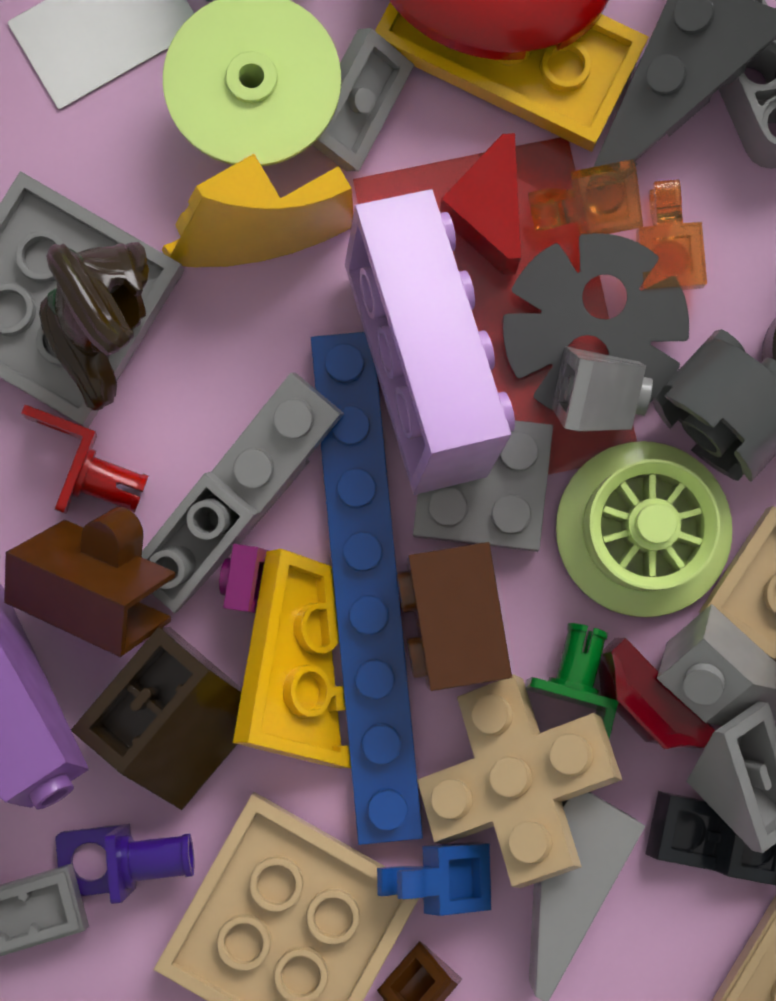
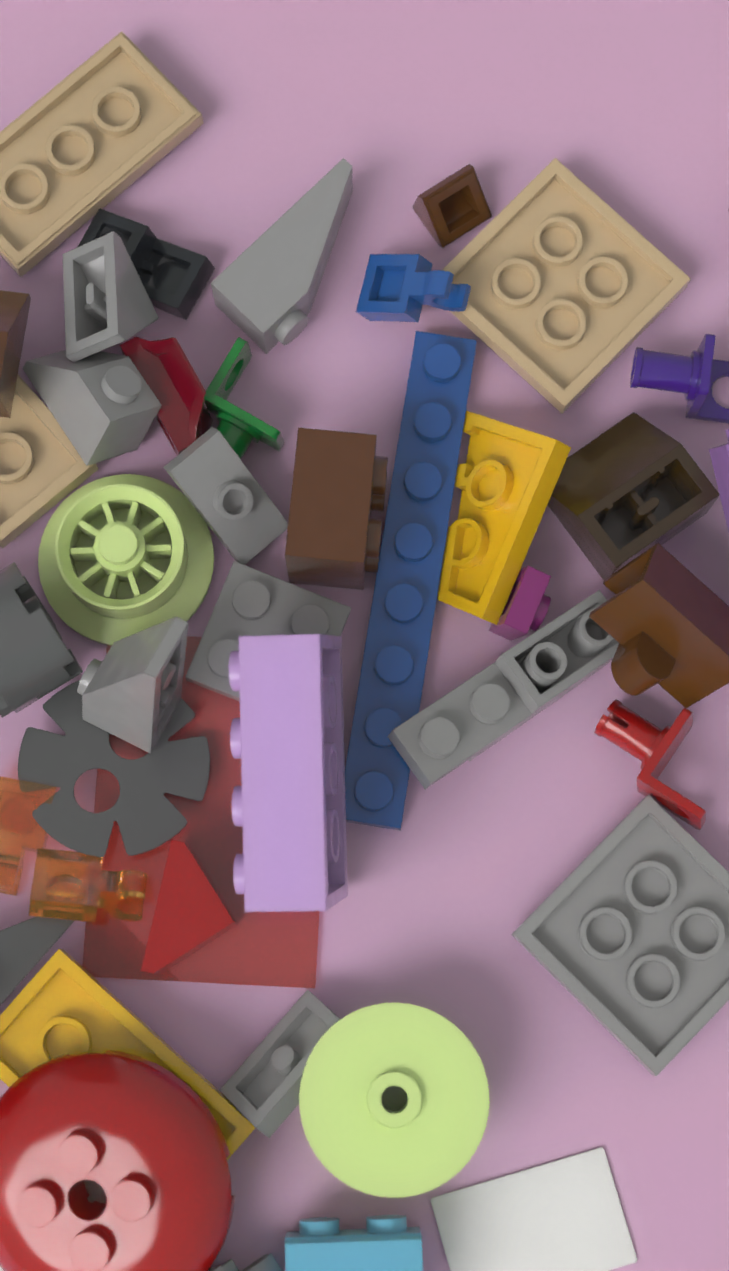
camera: 165 degrees left, 5 degrees down
dark brown hair [39,242,149,411] -> none
yellow slope [161,154,354,268] -> none
tan plate [417,674,622,888] -> none
none -> light grey plate [163,427,288,565]

